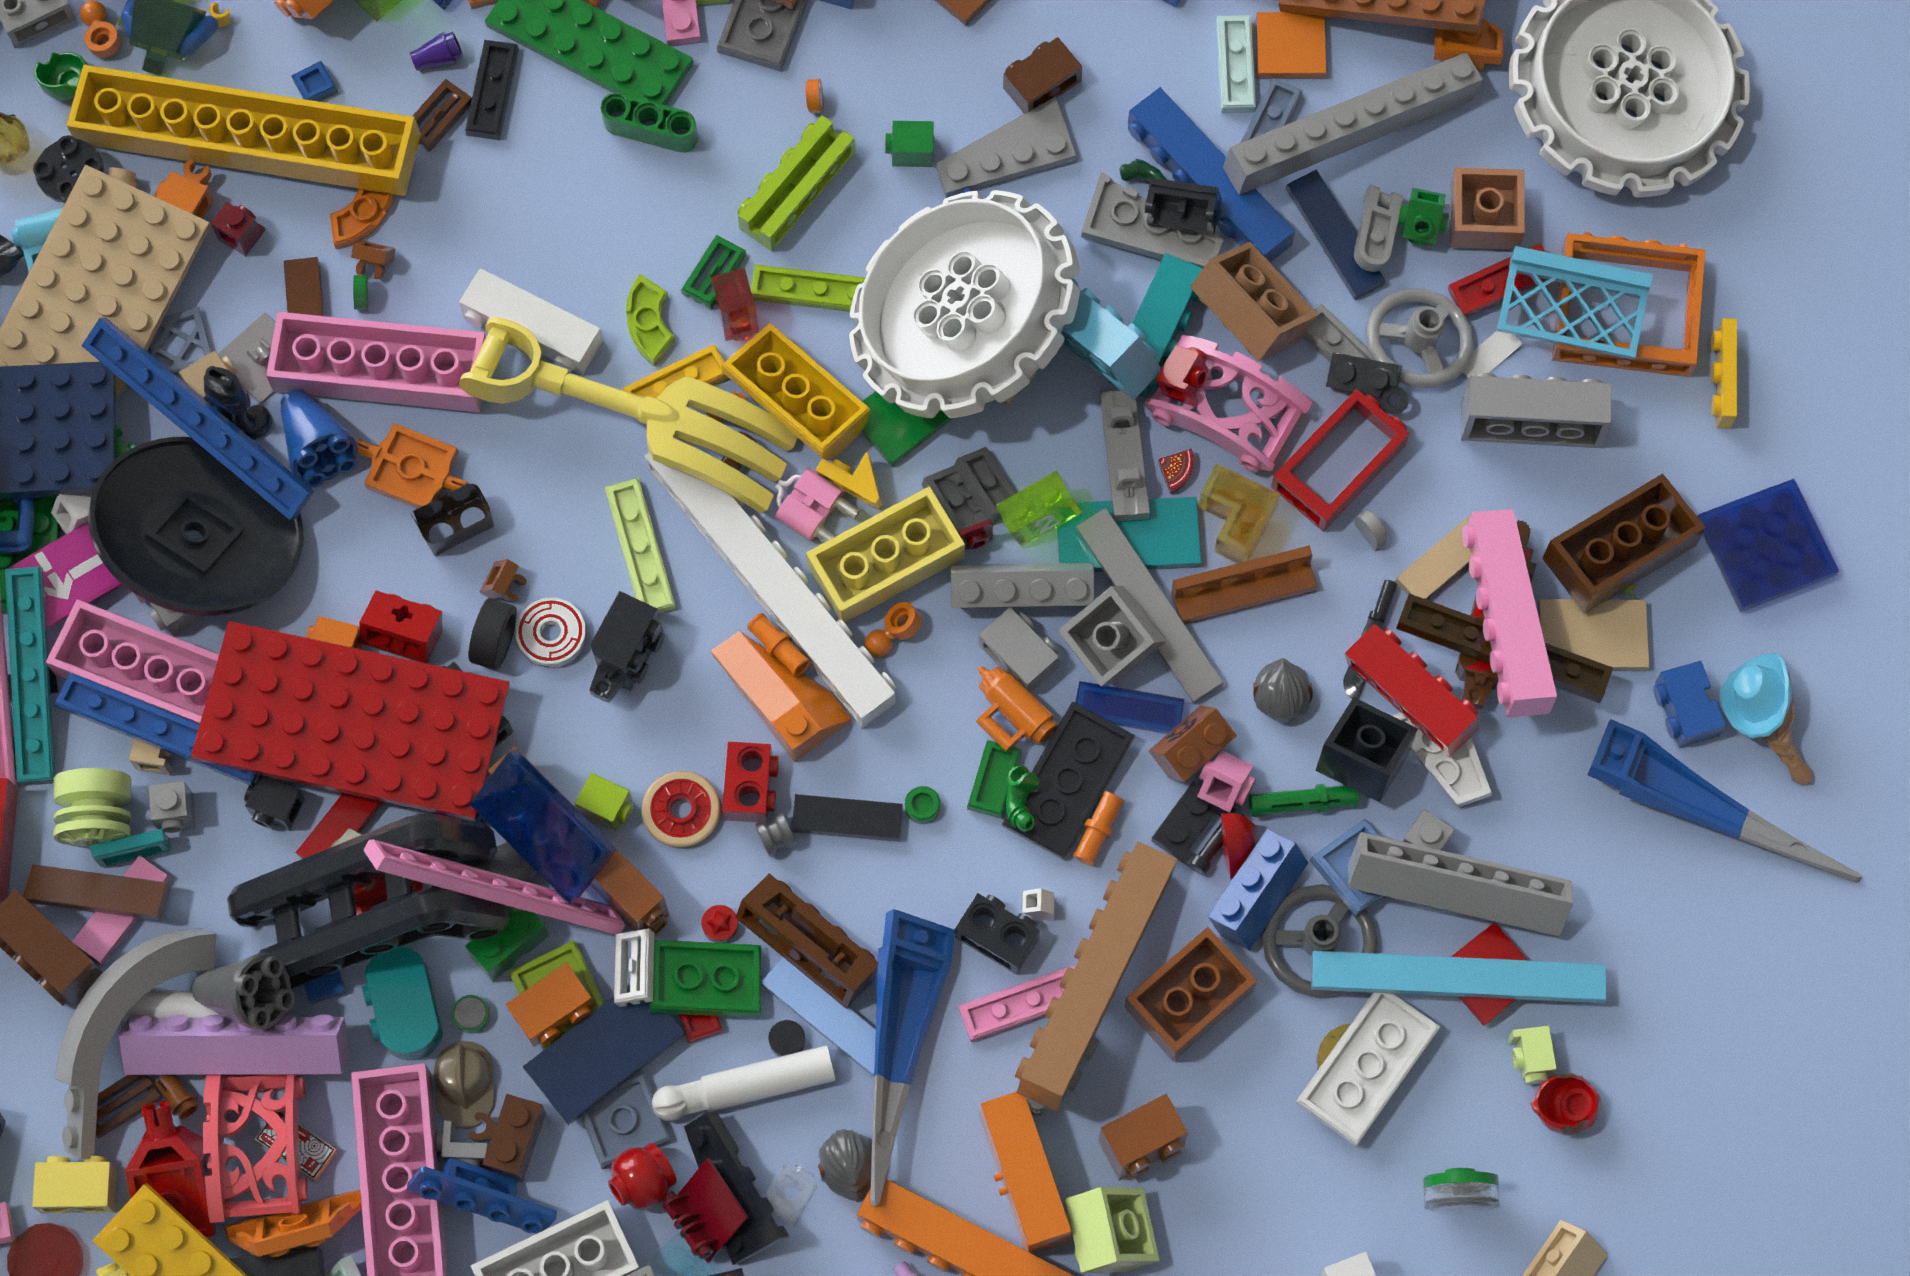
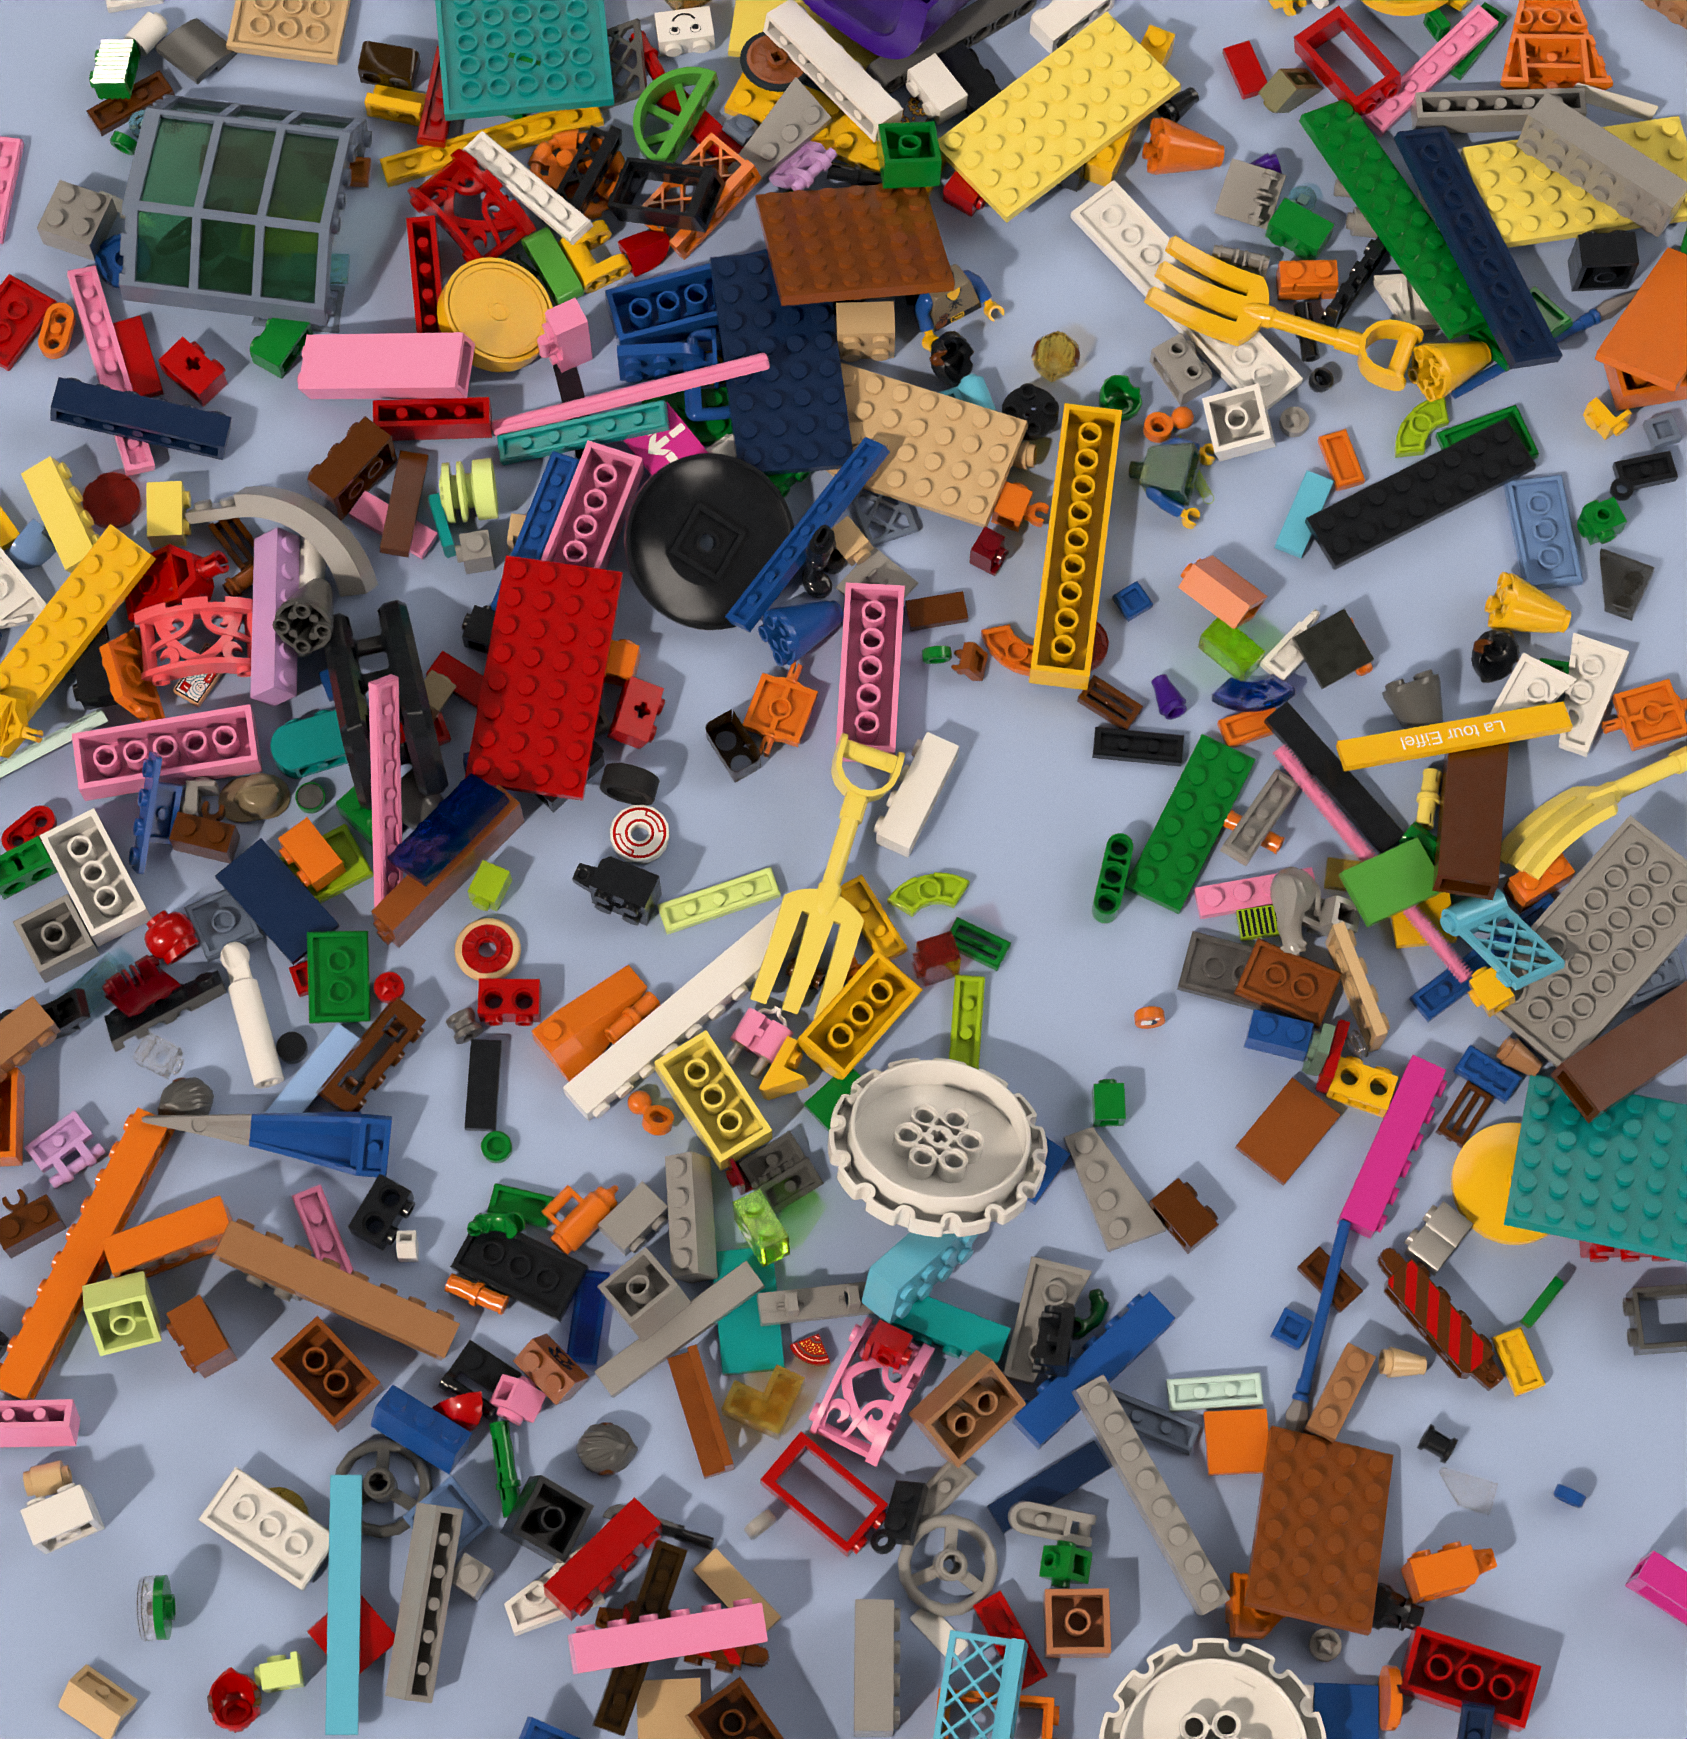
camera: 85 degrees right, 0 degrees up
dark orange tile [479,559,527,602] -> none
white tile [614,928,654,1007] -> none
lime brick [737,115,855,252] -> none

